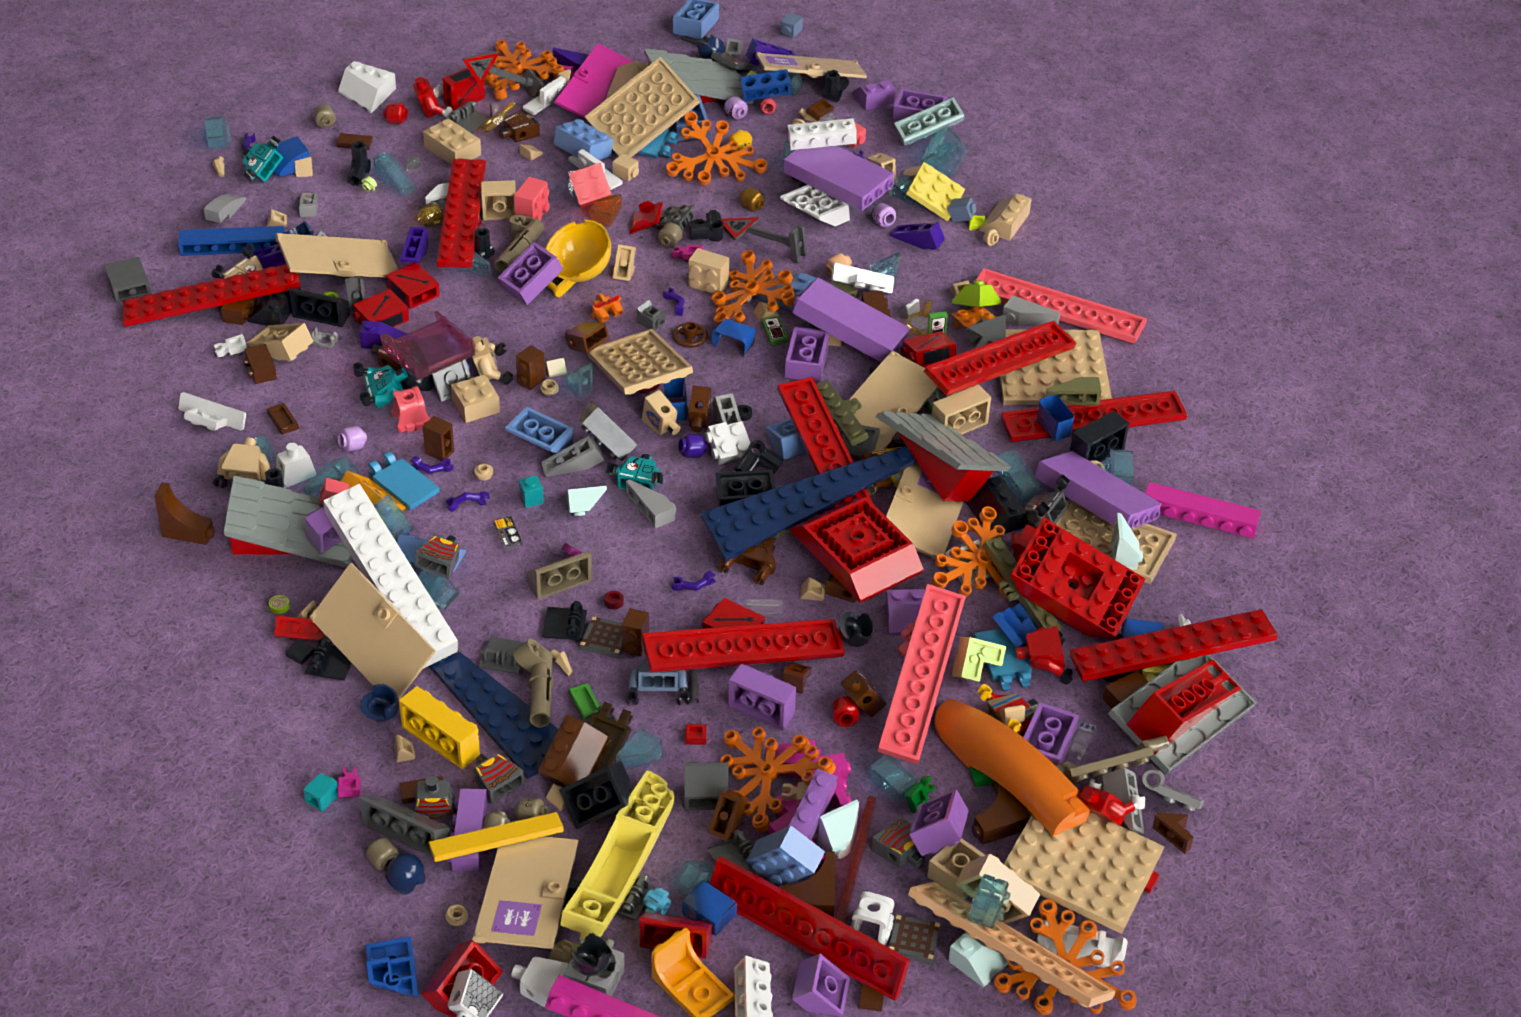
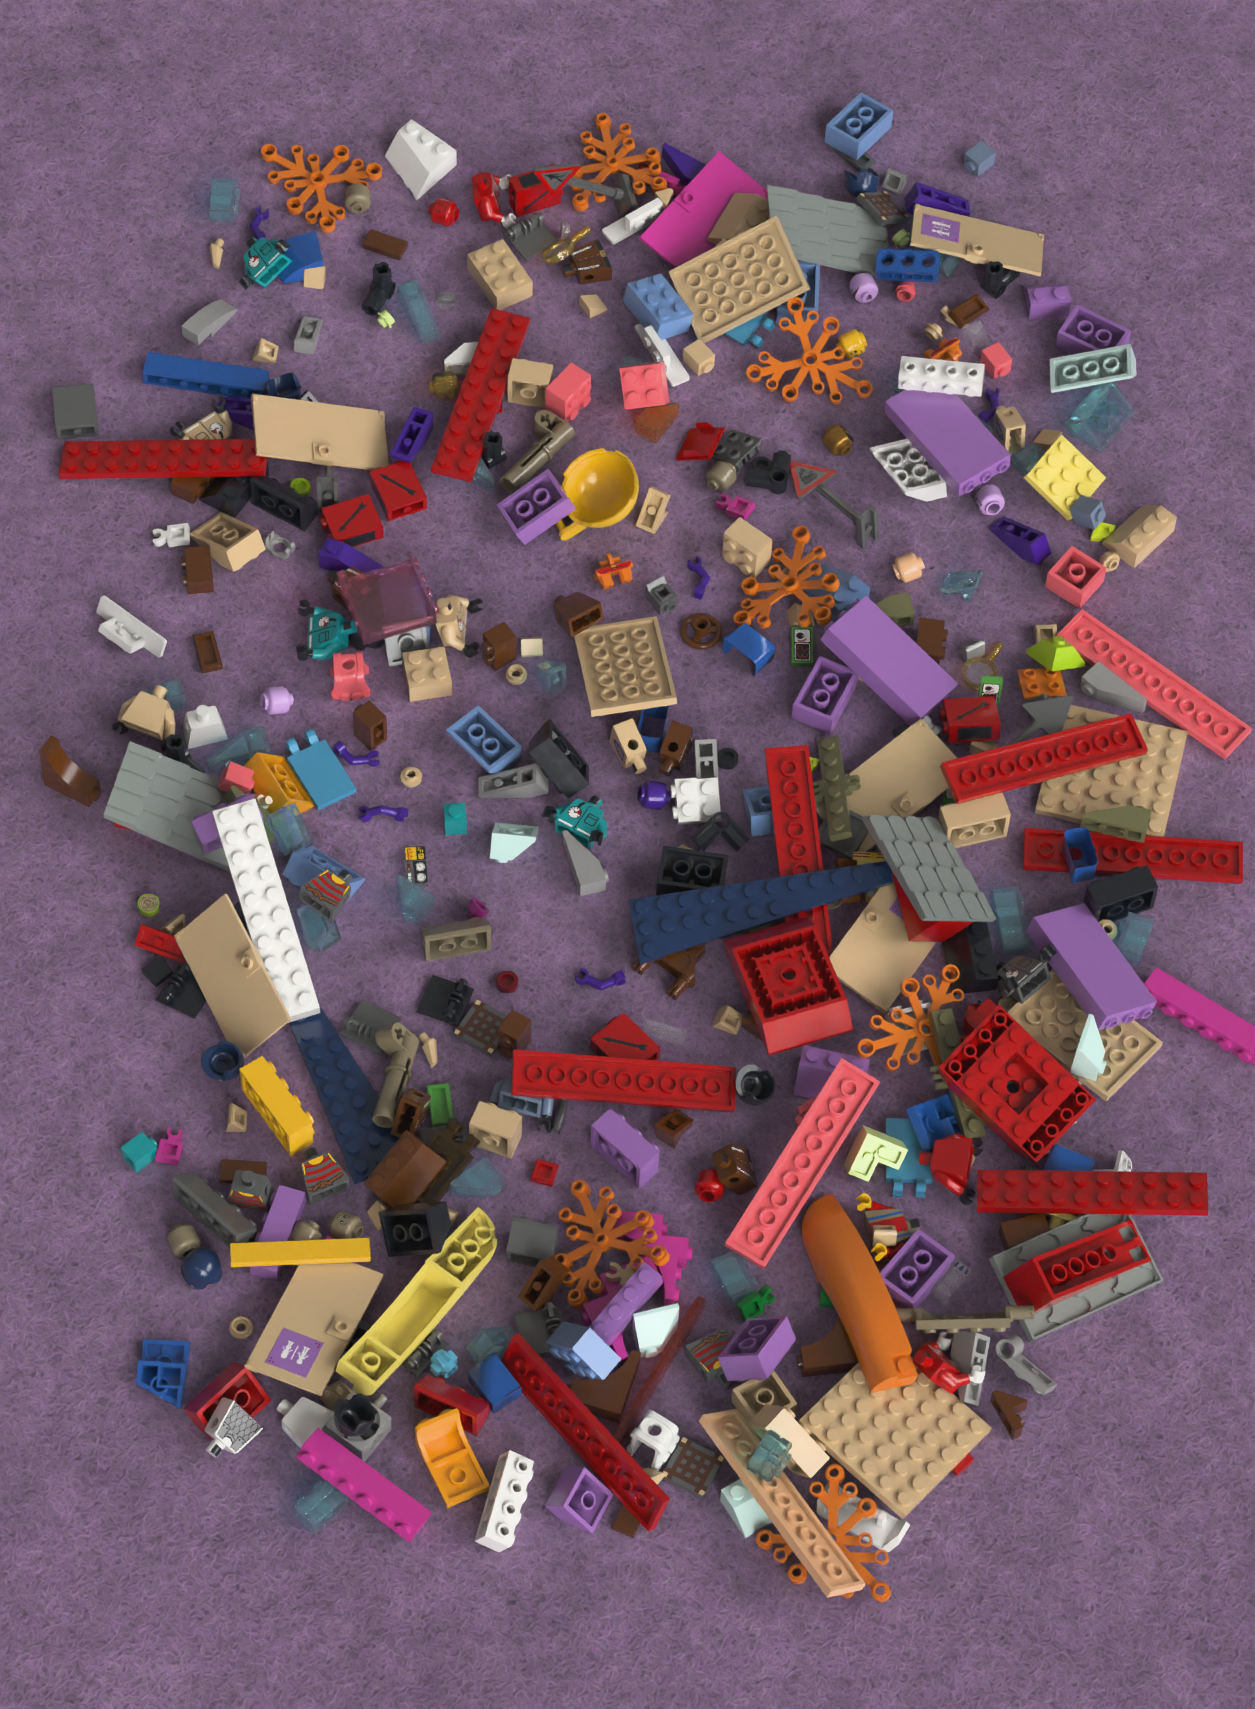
camera: 15 degrees right, 15 degrees up
white bracket [831,263,894,294] -> none
none -> orange plant [261,144,382,233]
none -> reddish brown torso [390,1088,431,1138]
none -> clear light blue slope [396,875,435,926]
none -> tan brick [469,1101,522,1159]
none -> coral brick [1045,546,1106,609]

